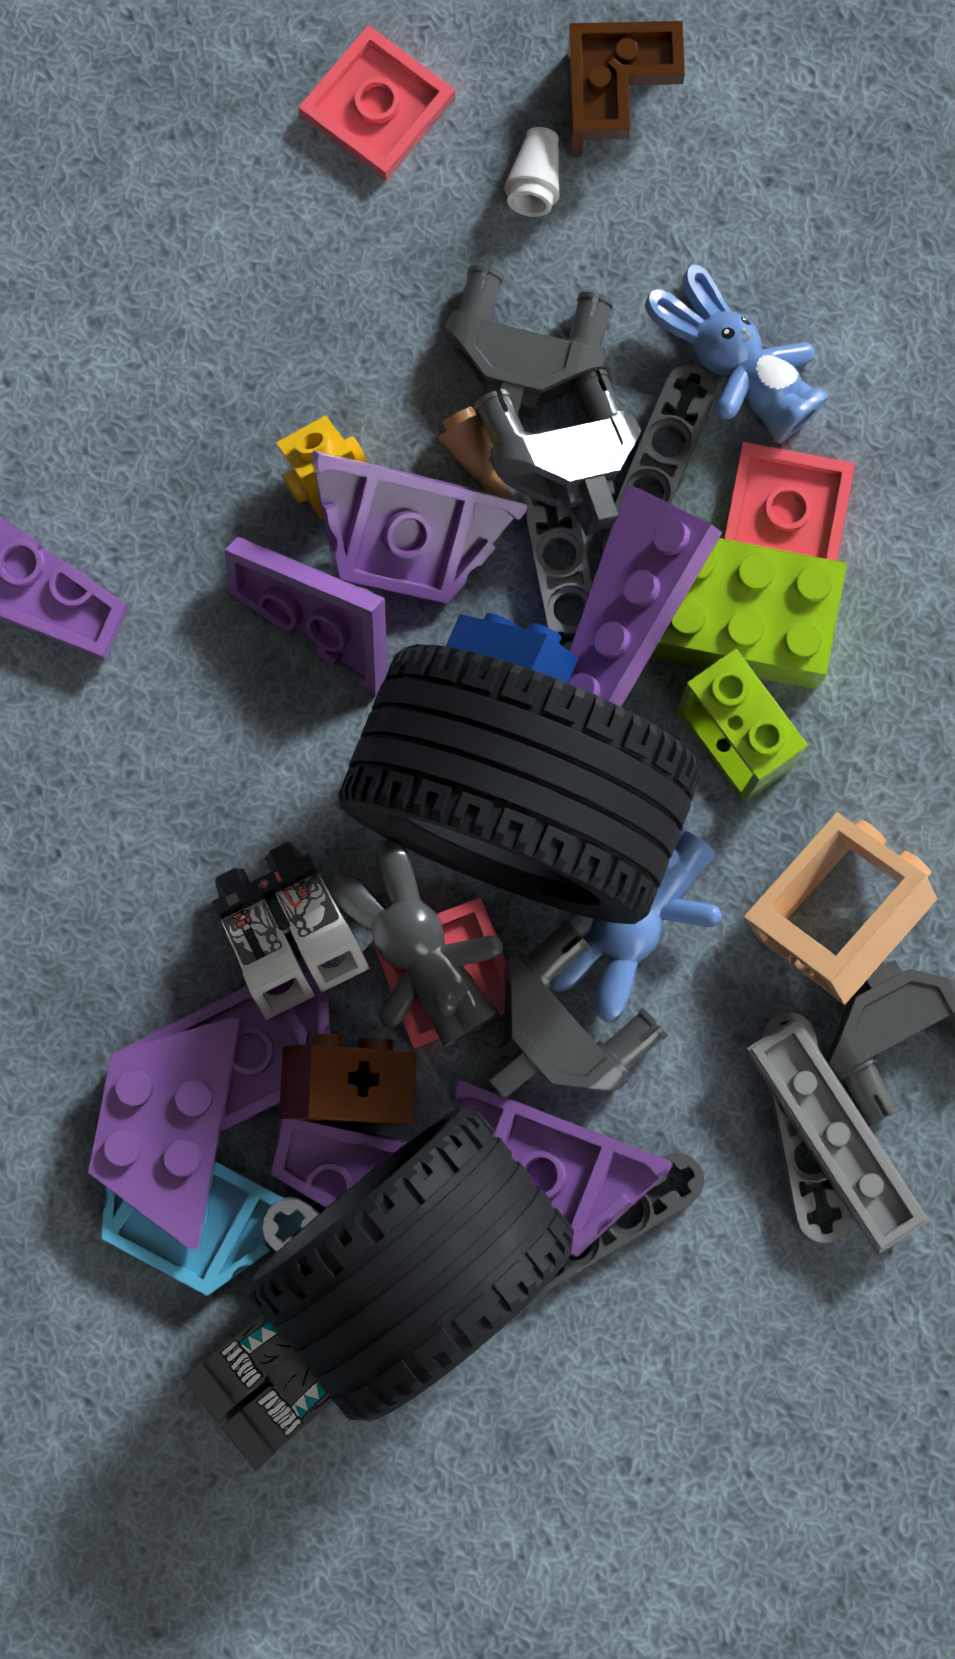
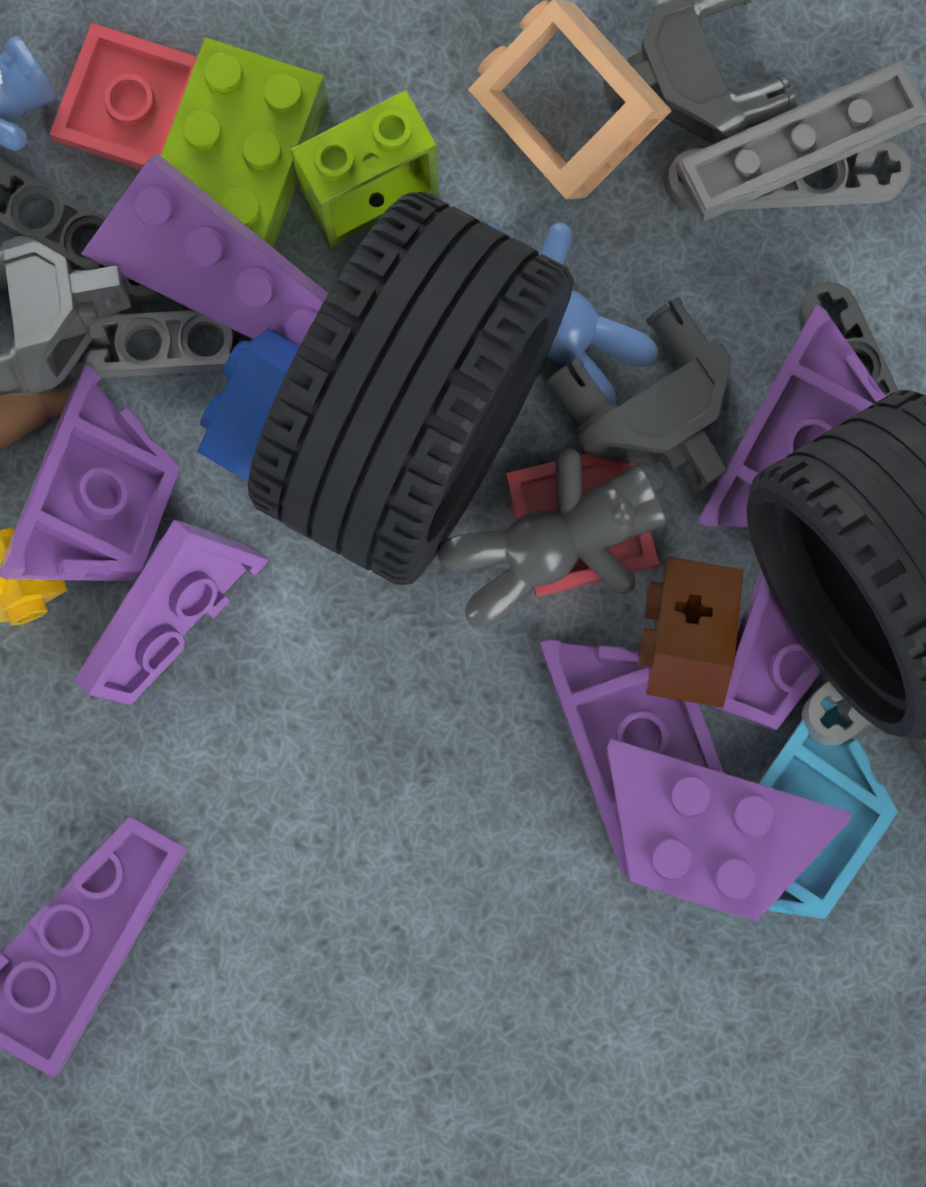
camera: 80 degrees left, 0 degrees up
hips [212,842,370,1020] -> none

